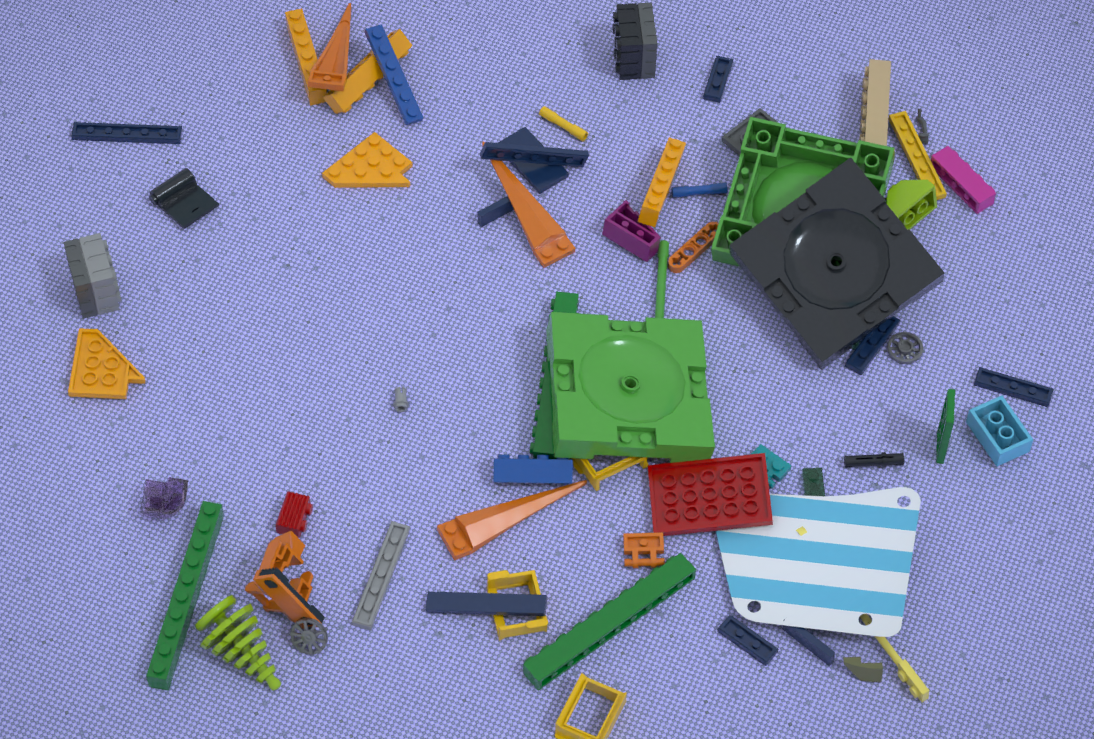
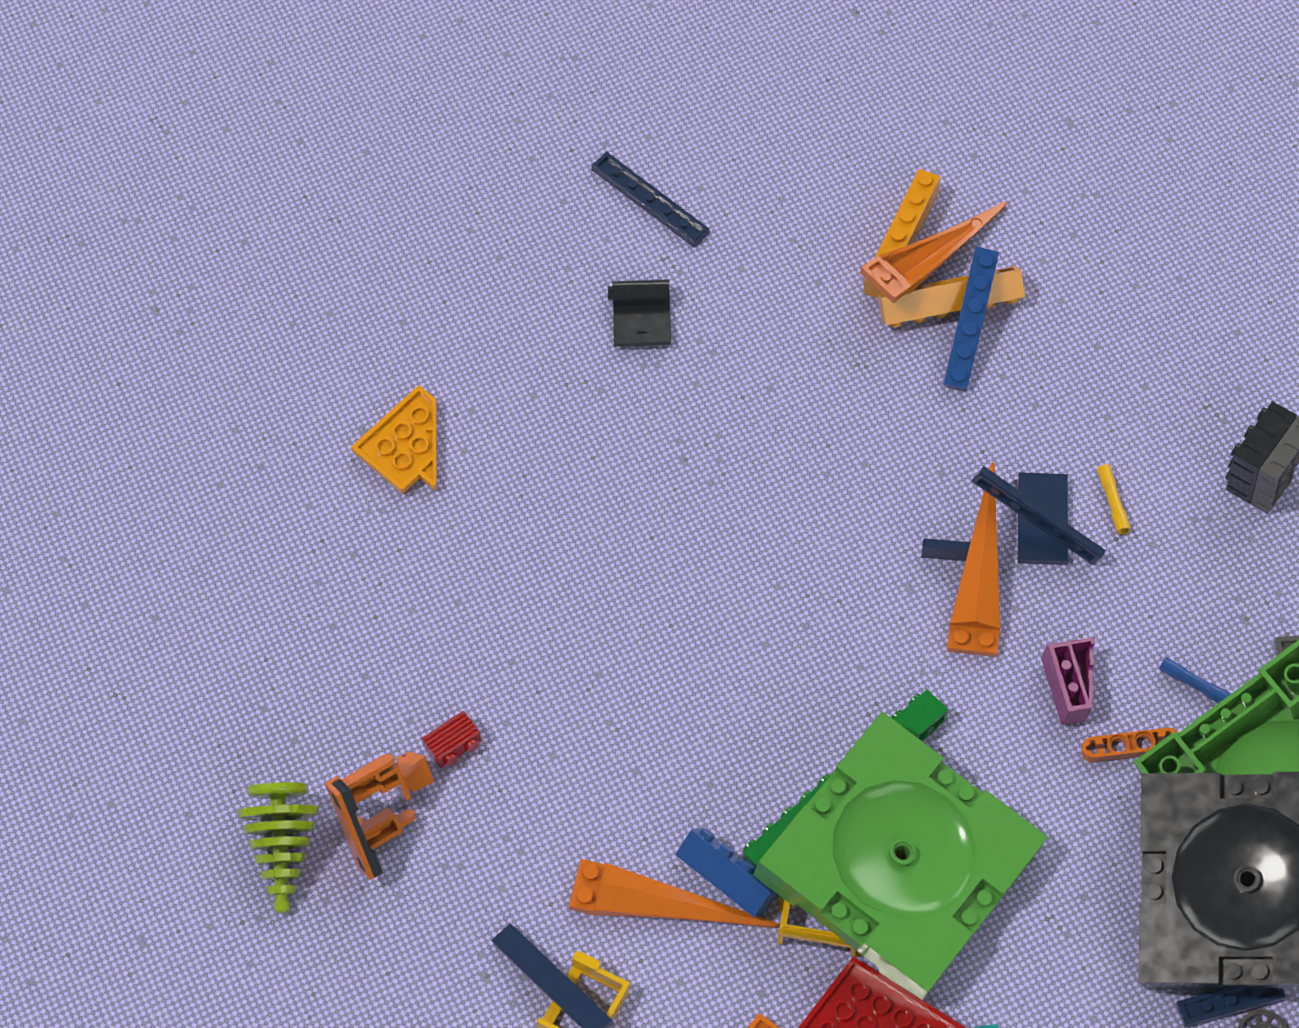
camera: 45 degrees right, 5 degrees up
light grey piece [63,233,122,319] -> none
clear purple brick [140,477,188,519] -> none
green brick [146,501,224,691] -> none
flat silver wheel [290,618,328,655] -> none
light orange wing [322,132,413,188] -> none
light grey tile [352,521,410,630] -> none
light grey pin [393,387,409,412] -> none
light orange brick [638,137,686,227] -> none
bright green piece [655,240,669,318] -> none

